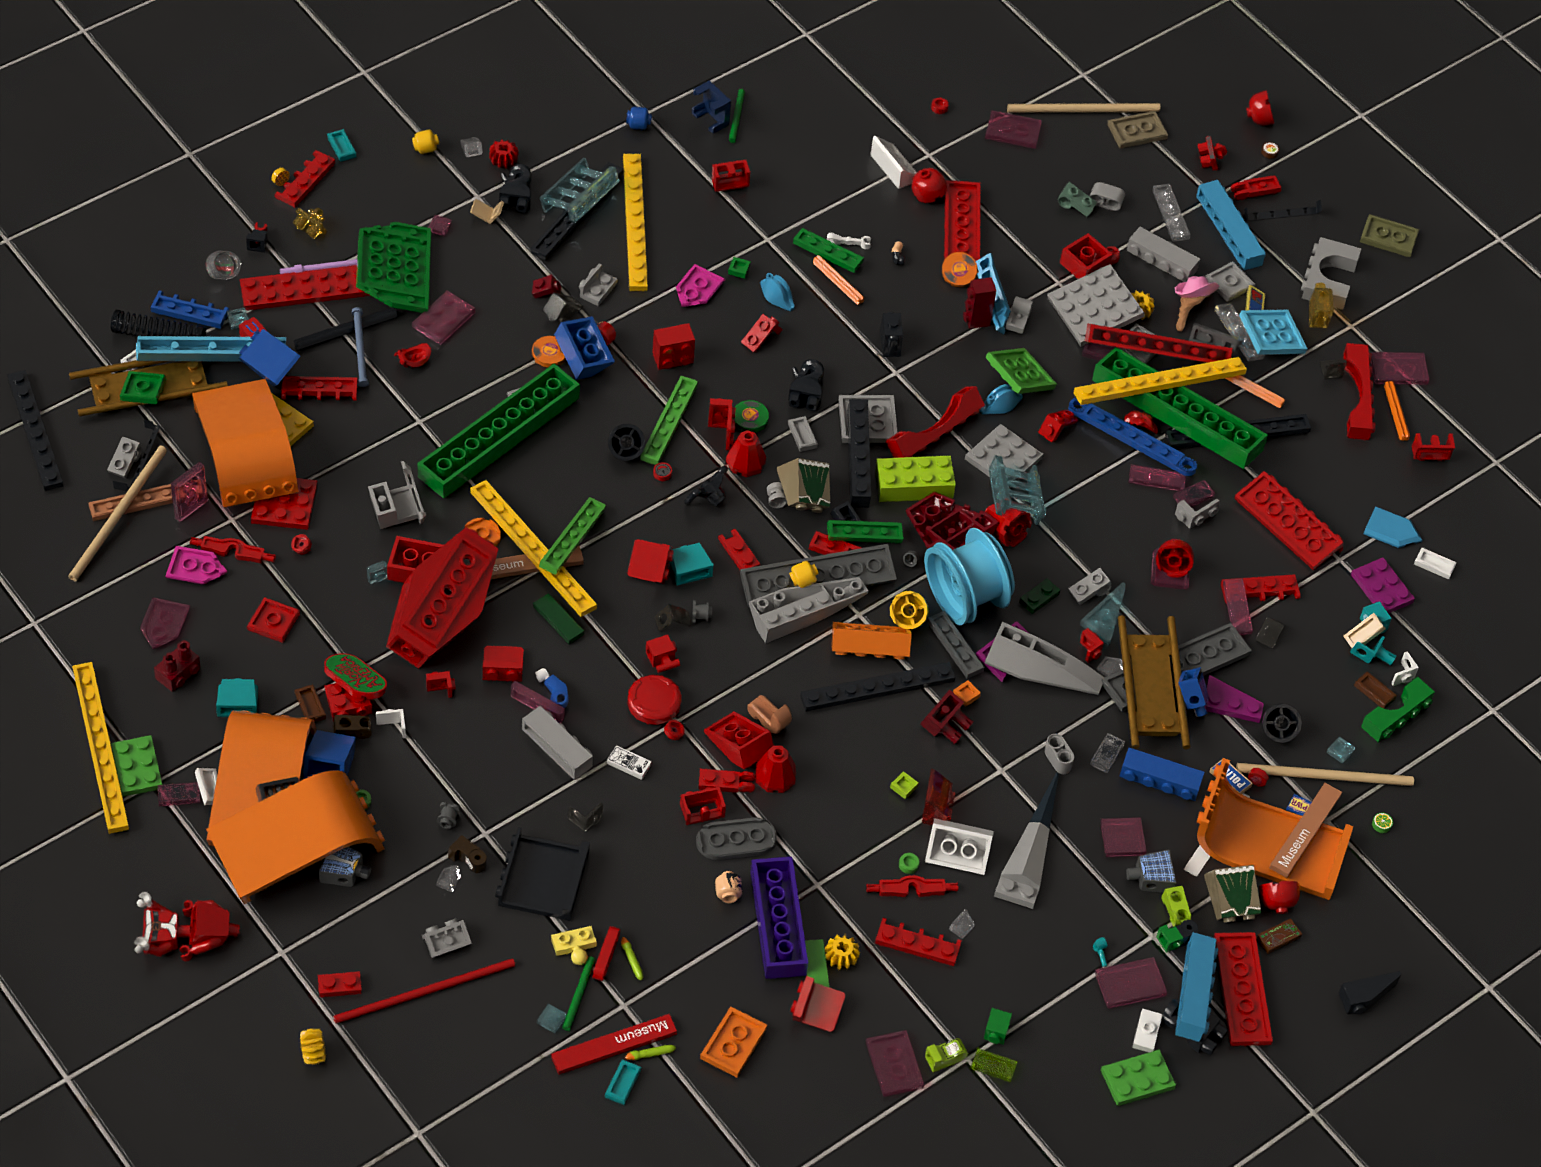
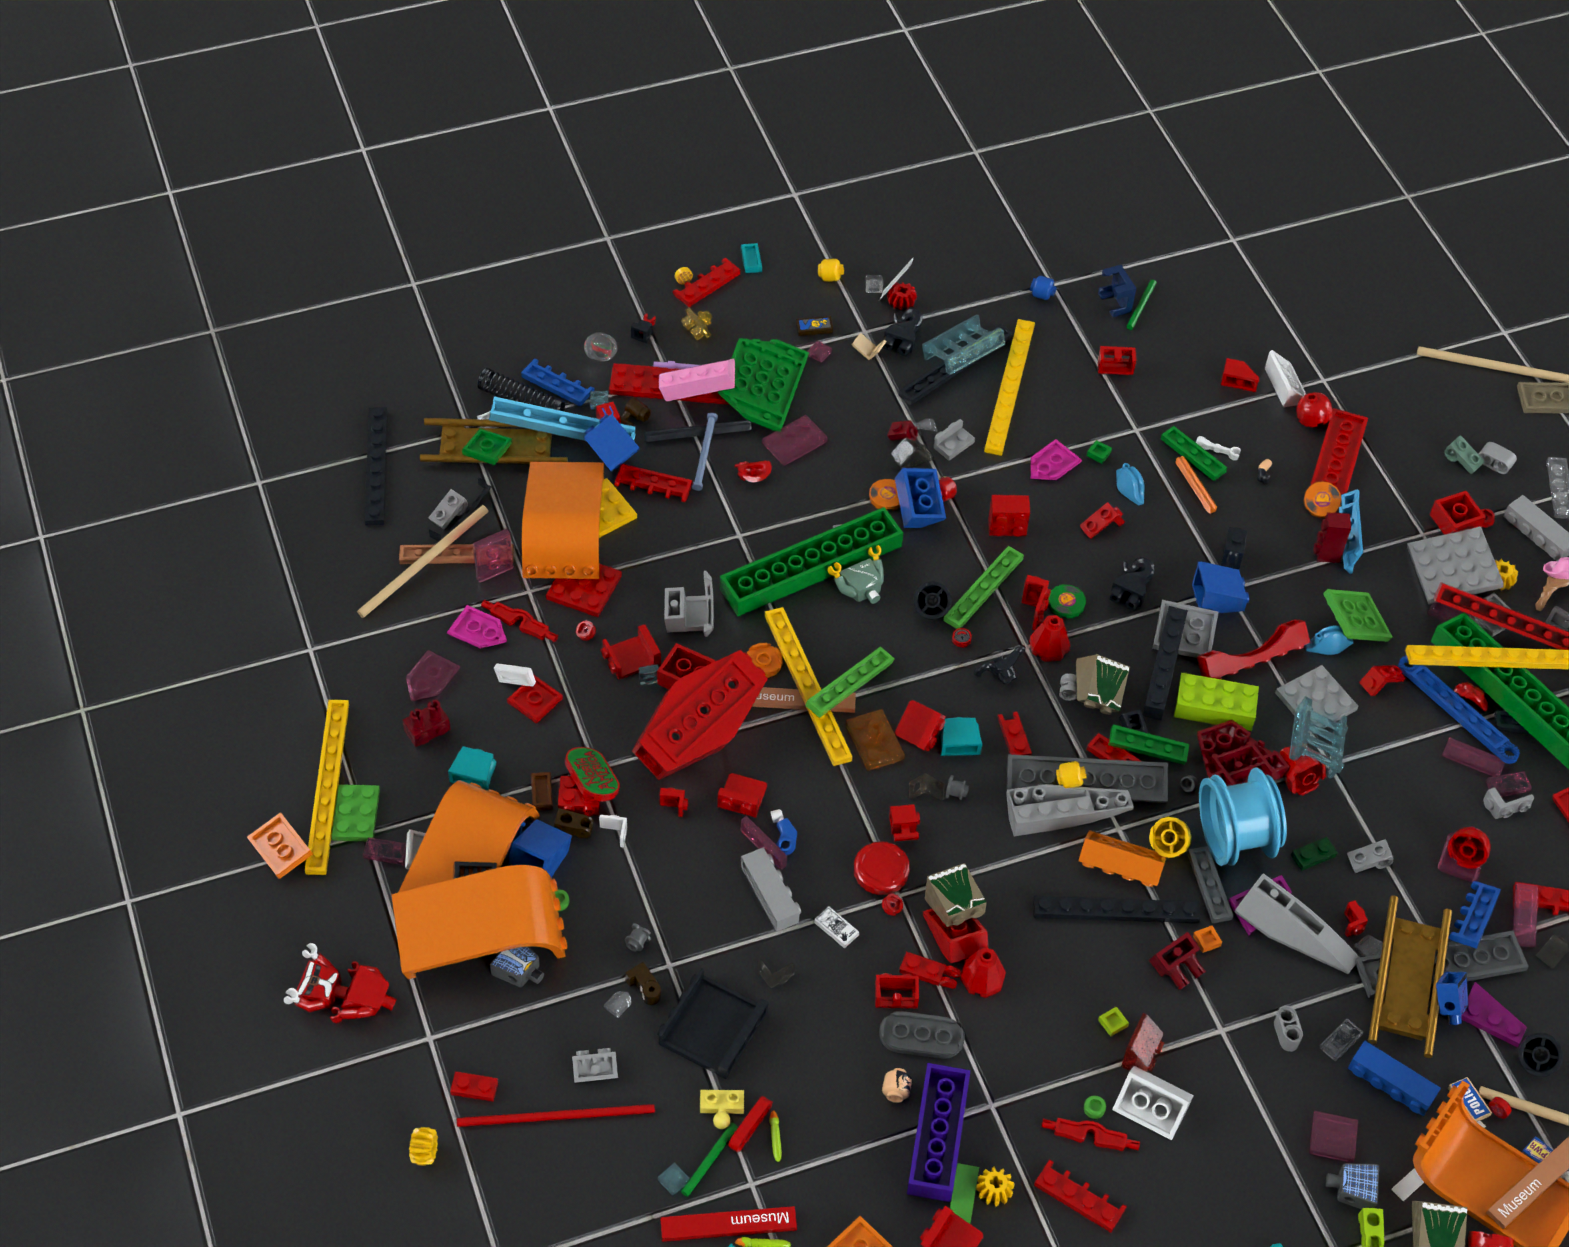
camera: 20 degrees right, 0 degrees up
dark green tile [533,593,584,644] -> none
nougat animal [747,695,792,734] -> none
light grey tile [788,416,818,452] -> none
red tile [931,98,949,114] -> none
clear slope [949,909,975,938] -> none
clear pink tile [985,110,1042,149] -> none
light grey plate [994,772,1059,909] -> none
light grey plate [1005,296,1033,334] -> none
clear light blue wing [1080,582,1126,646] -> none
none -> orange plate [247,812,313,879]
none -> white tile [494,663,536,686]
none -> red panel [601,624,661,680]
none -> dark brown piece [620,398,651,426]
none -> bright pink slope [659,359,735,401]
none -> tile [796,316,833,336]
none -> sand green torso [827,545,884,604]
none -> clear orange plate [846,709,905,771]
none -> white sticker [880,257,914,299]
none -> clear slope [914,417,938,431]
none -> slope [925,863,987,927]
none -> blue slope [1192,561,1249,613]
none -> red slope [1221,358,1259,392]
none -> blue hinge [1449,881,1501,949]

